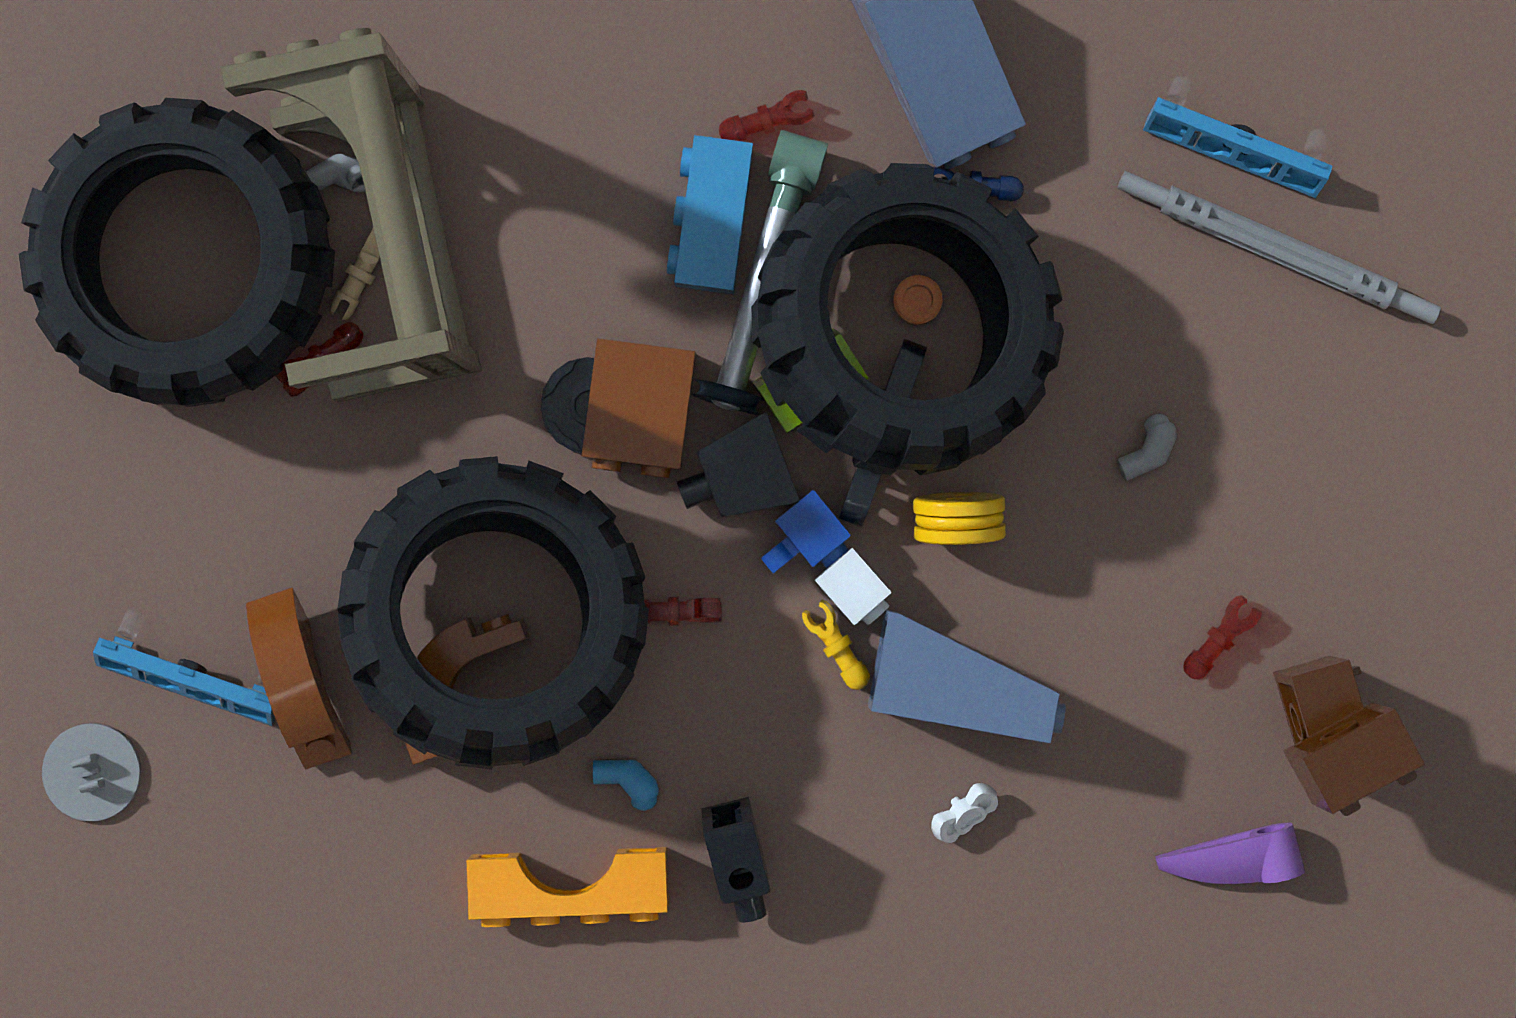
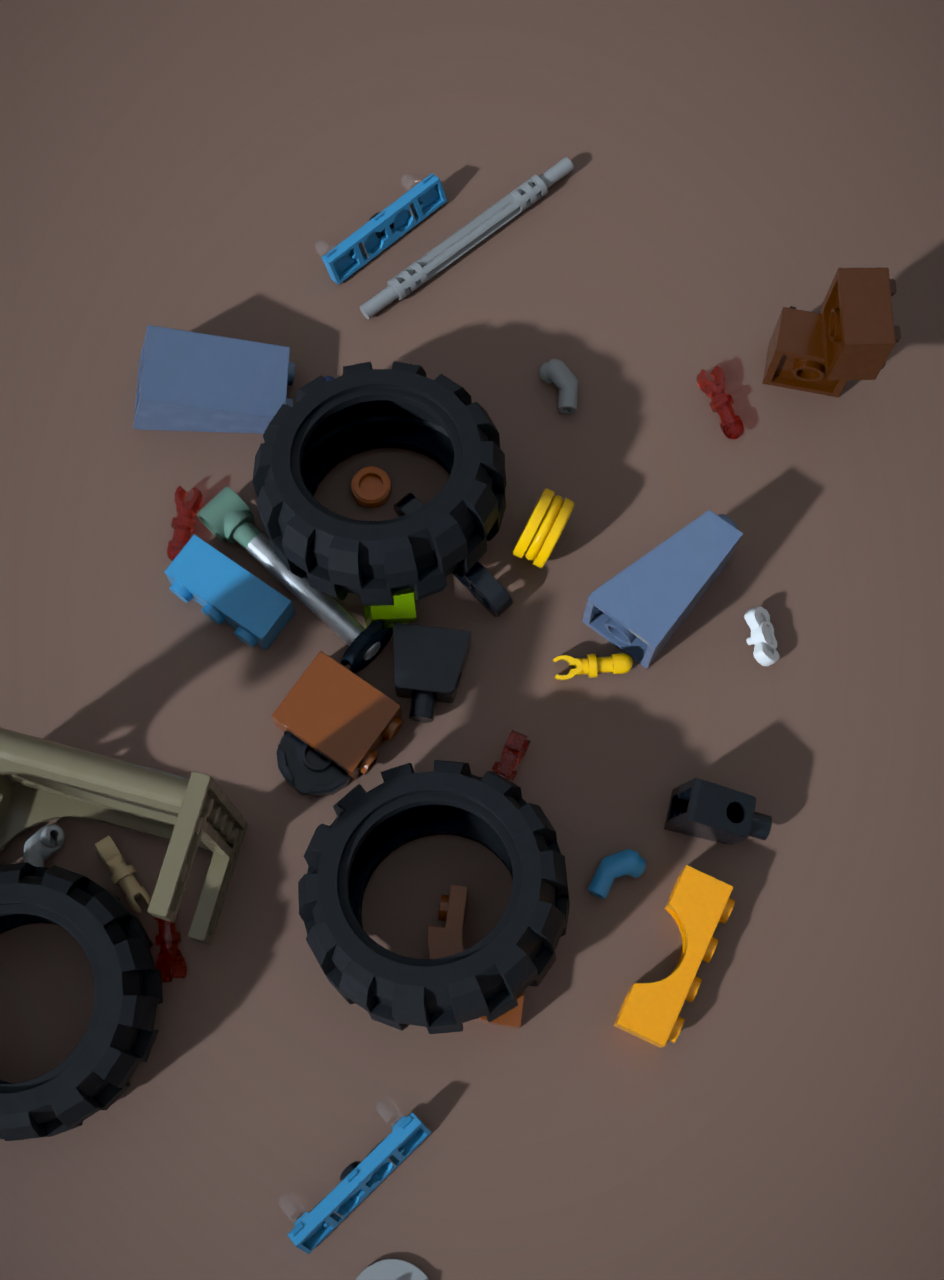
camera: 65 degrees left, 15 degrees down
dark orange arch [246,587,352,770] -> none
blue brick [761,490,851,574] -> none
white brick [815,548,892,626] -> none
medium lavender piece [1155,823,1305,884] -> none

